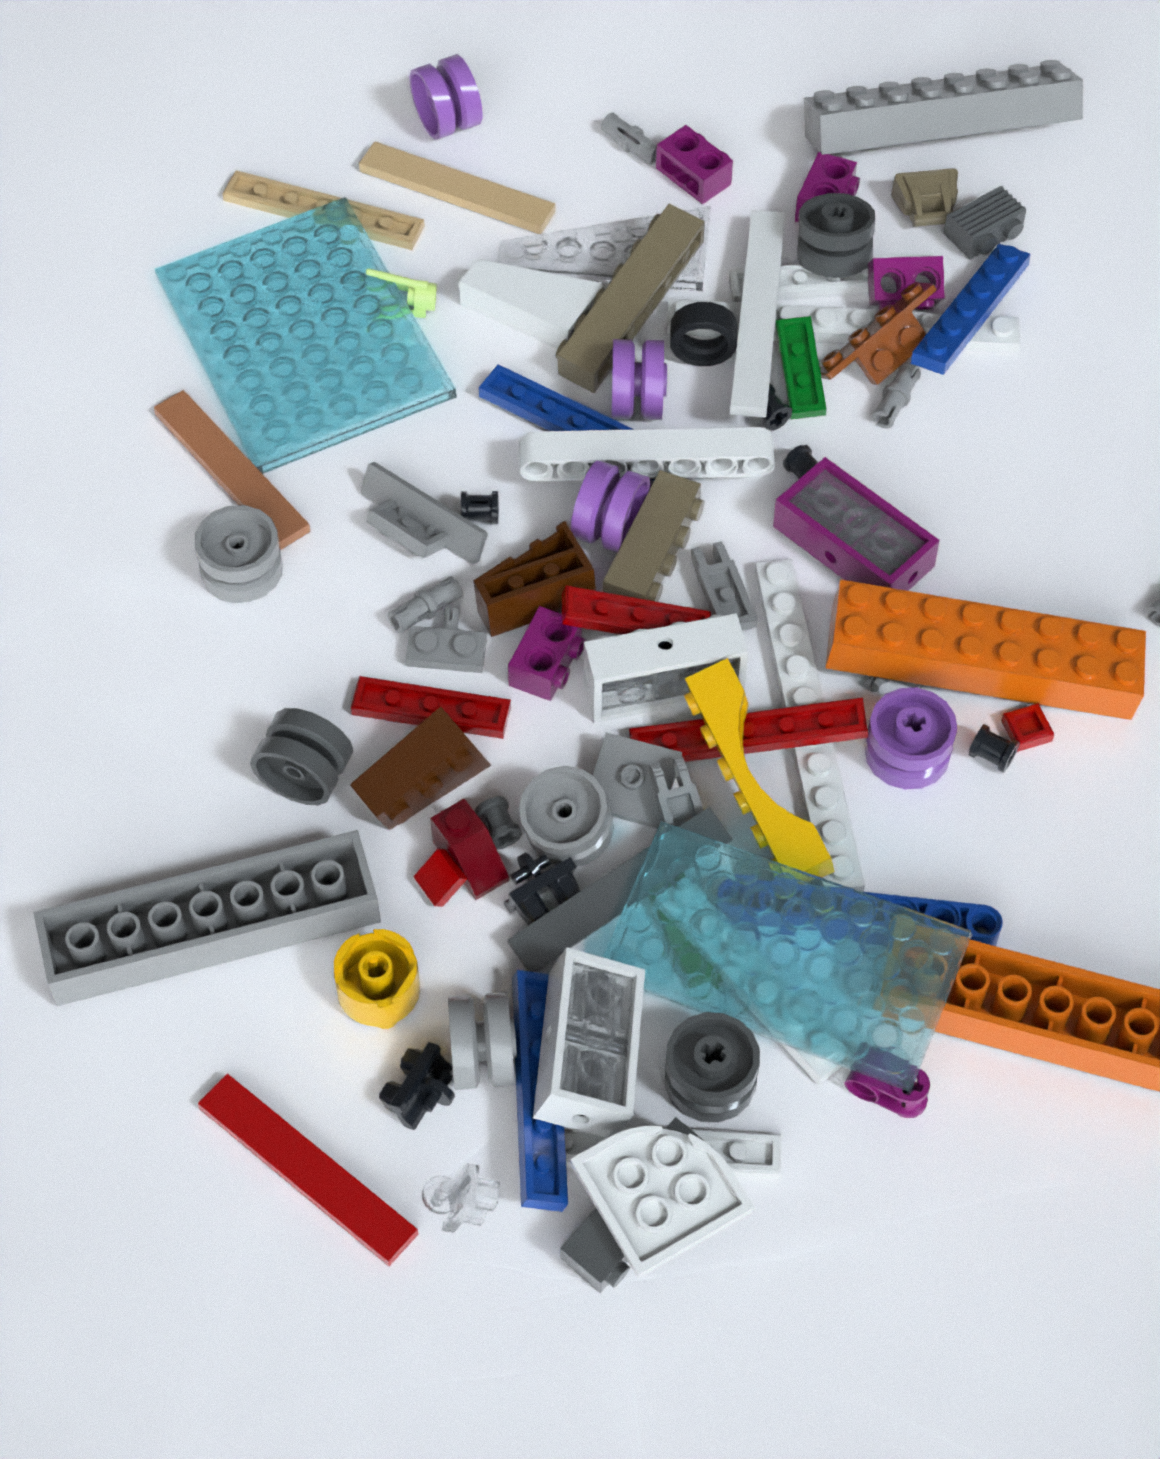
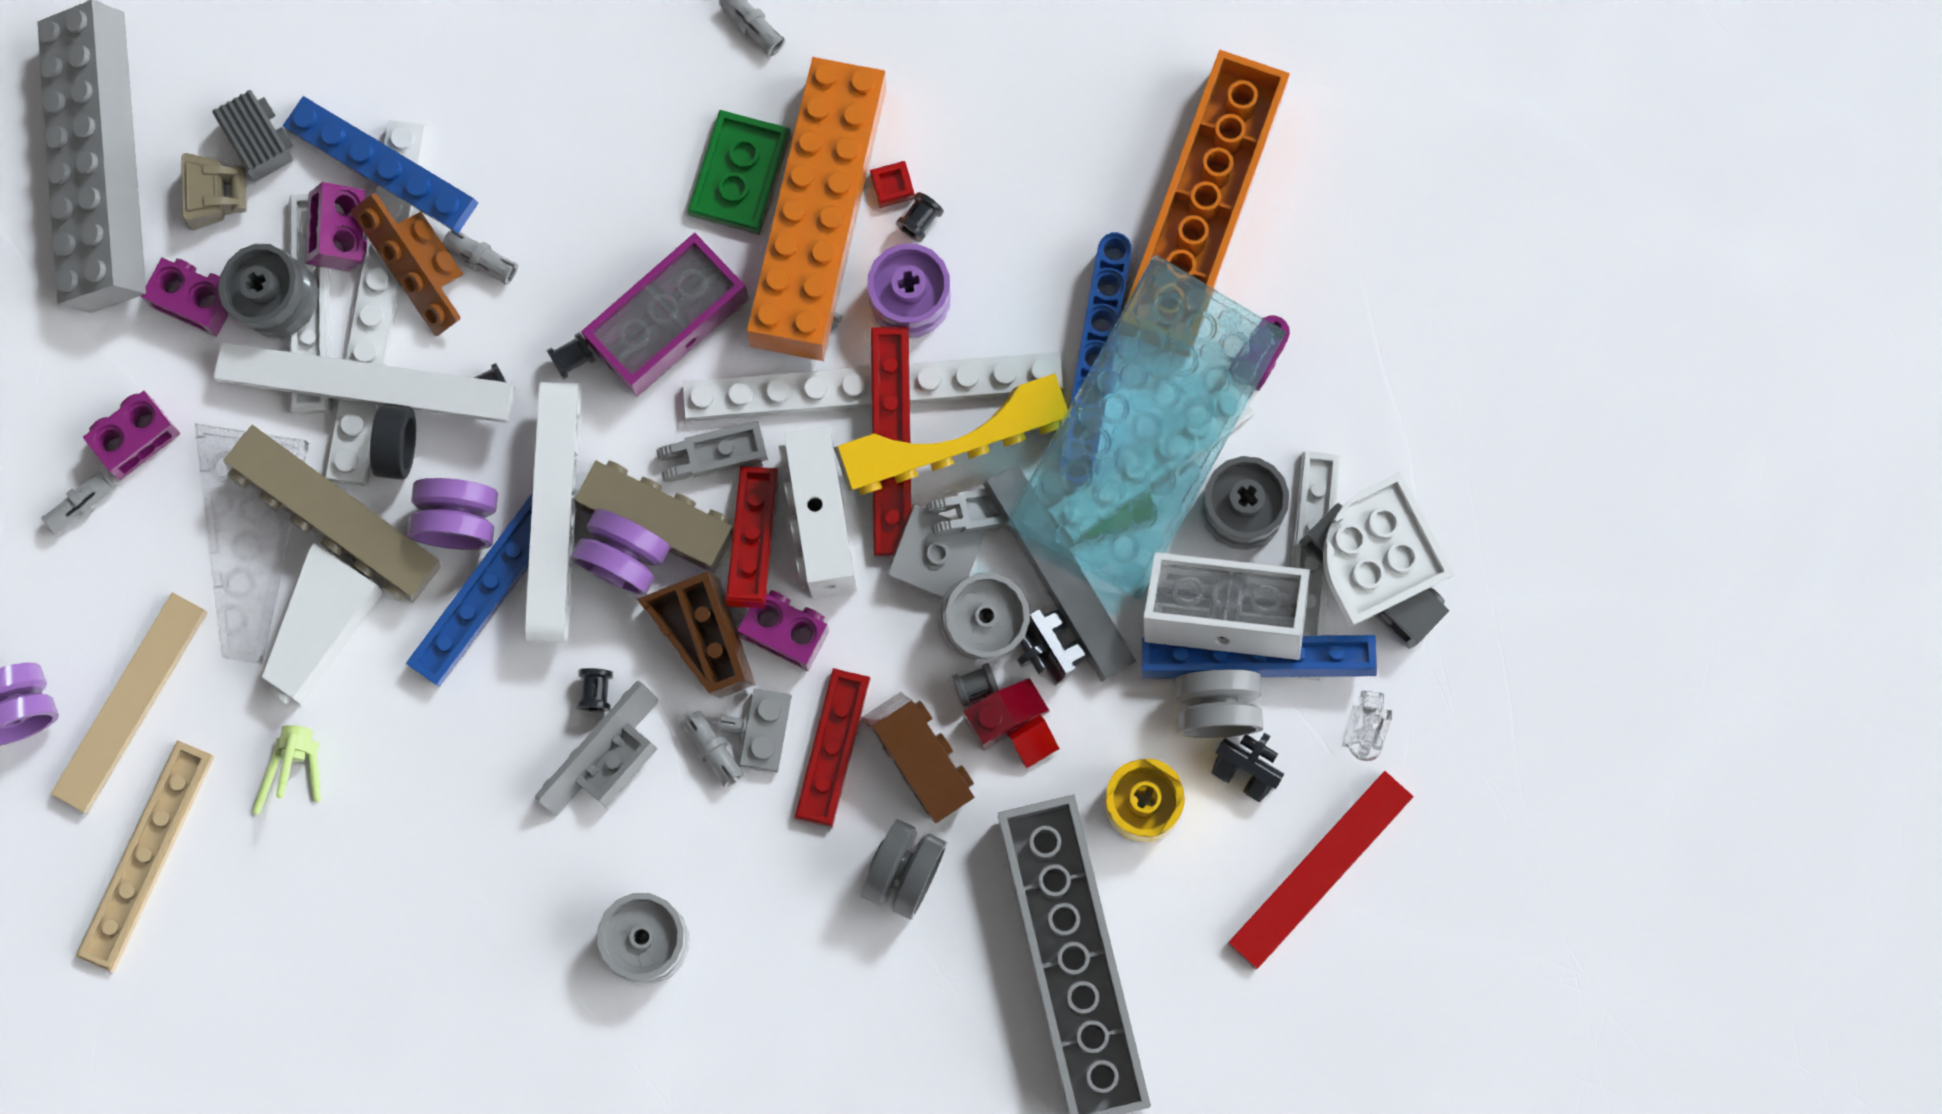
camera: 85 degrees left, 20 degrees up
clear light blue plate [154,197,457,474] -> none
nougat tile [154,390,310,550] -> none
green tile [775,316,827,420] -> none
none -> green tile [687,109,791,235]

